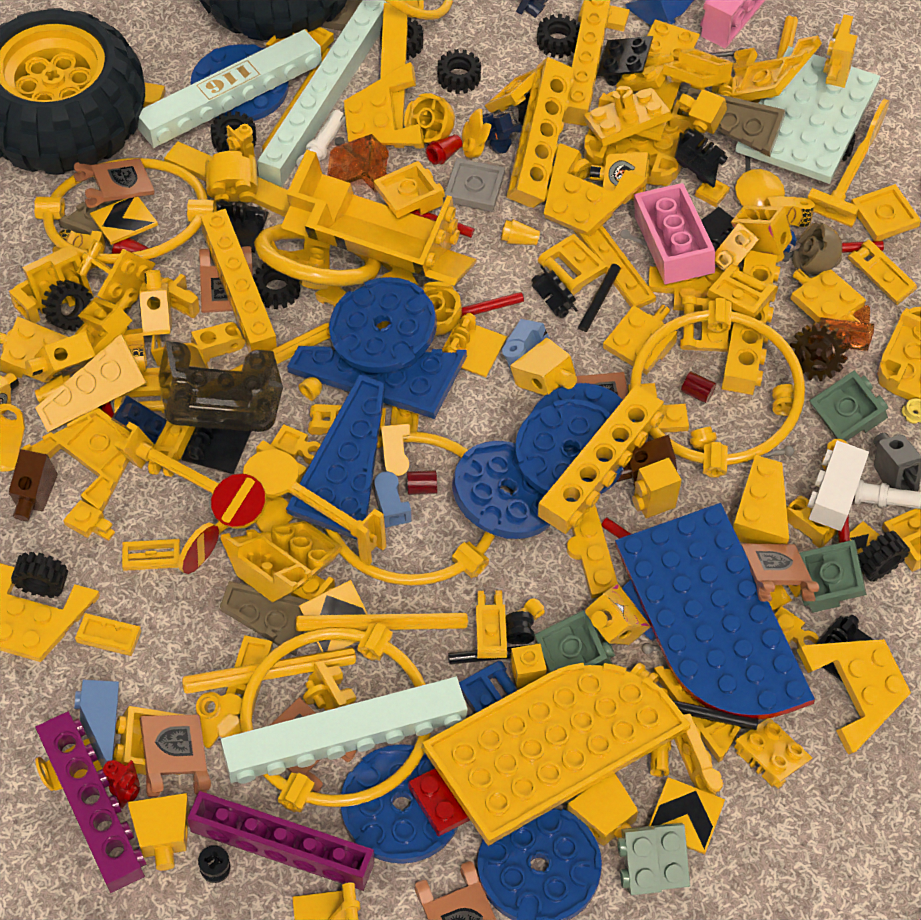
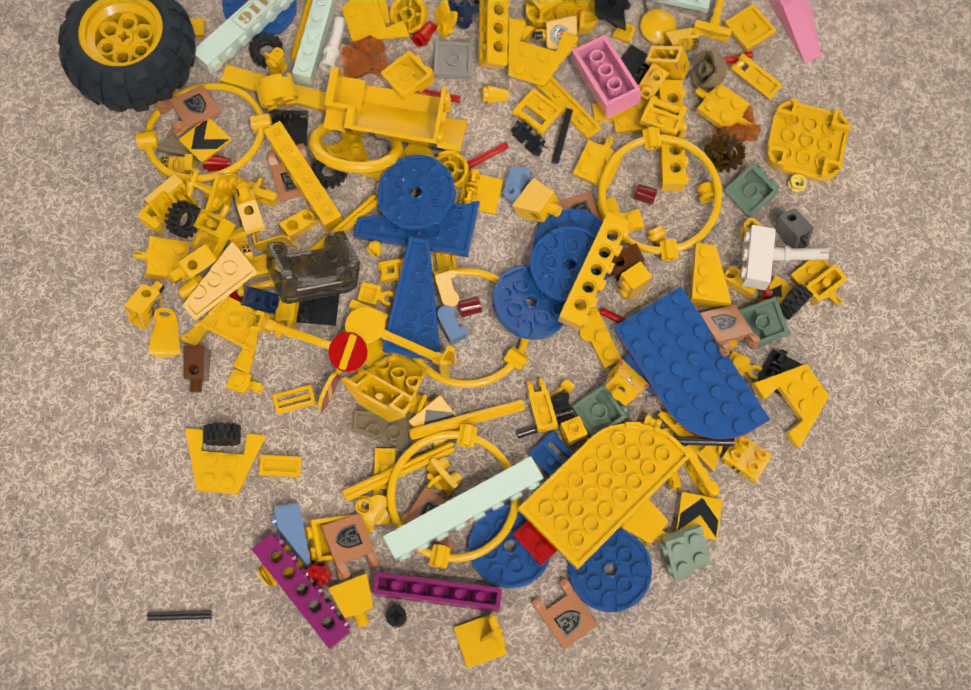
camera: 15 degrees left, 15 degrees up
yellow plate [680,295,729,352] -> none

